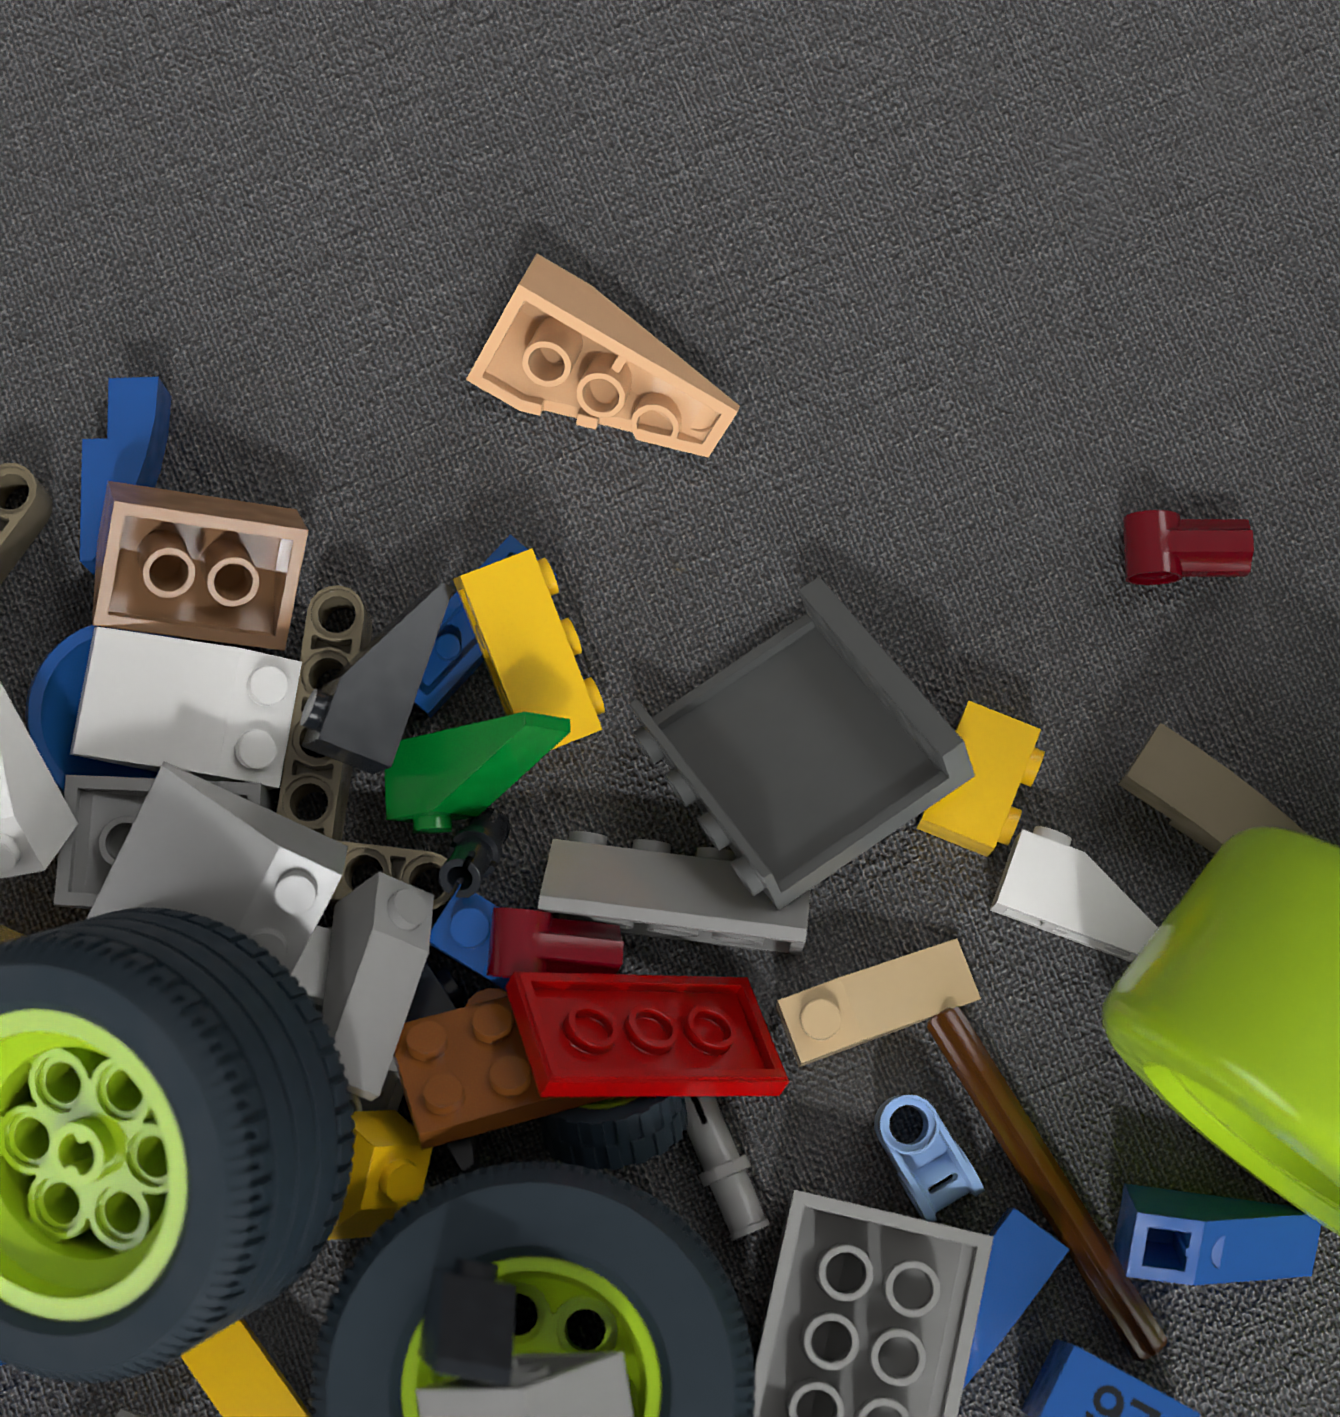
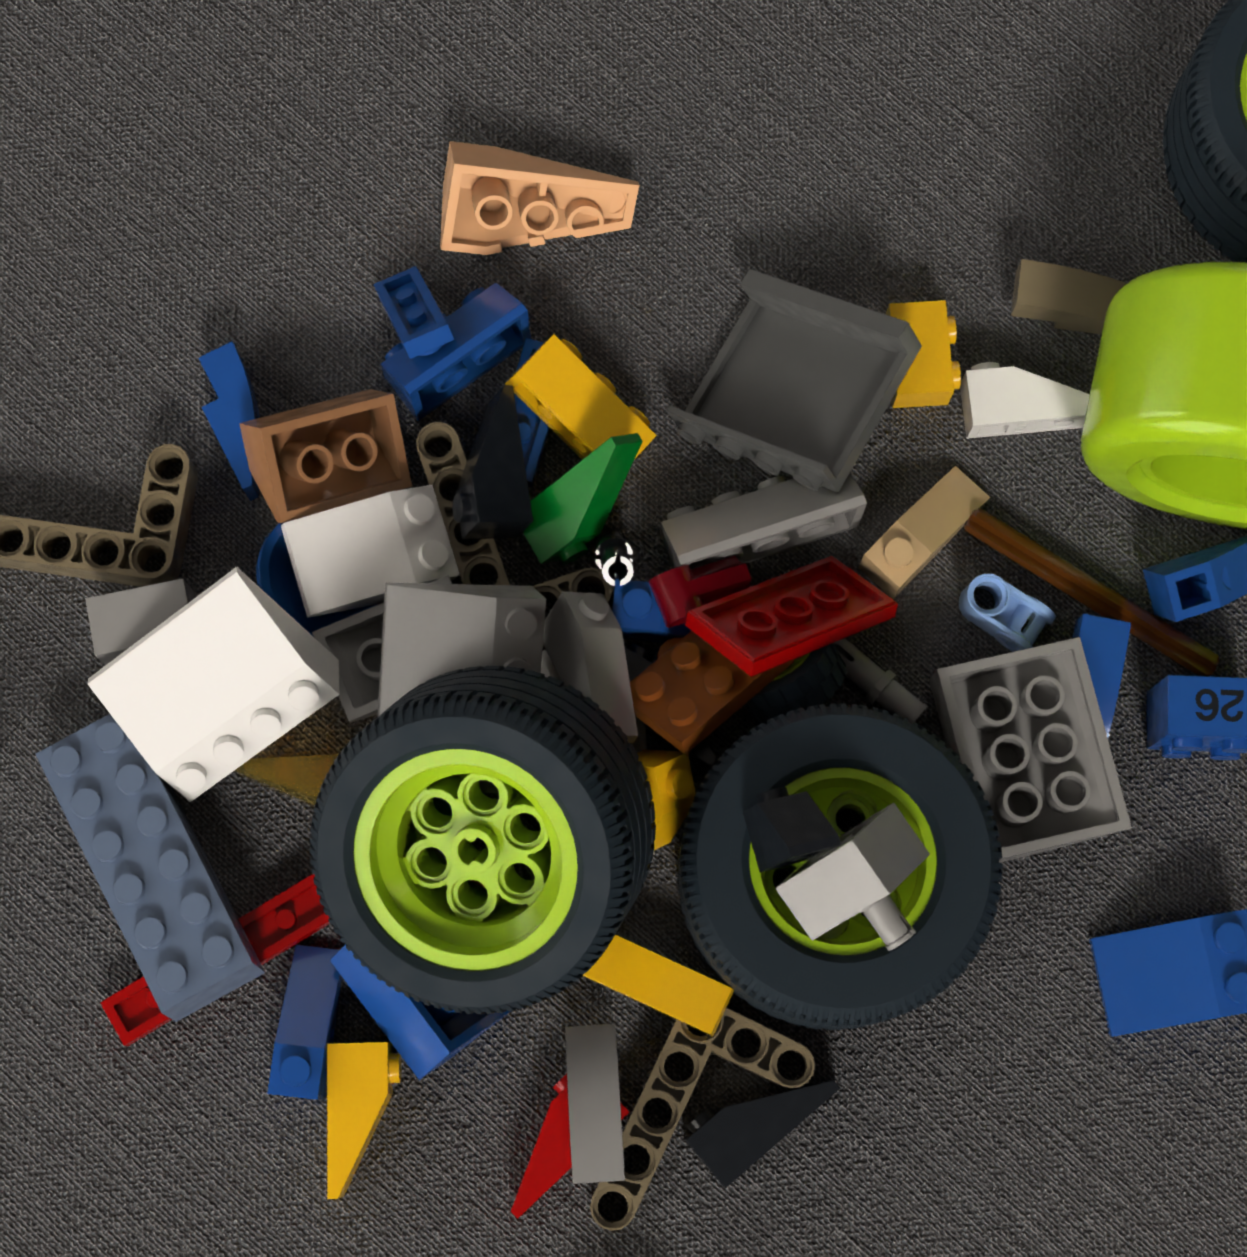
camera: 30 degrees left, 0 degrees up
dark red piece [1123,510,1254,585] -> none
none -> blue plate [373,266,454,359]
none -> blue slope [381,283,531,421]

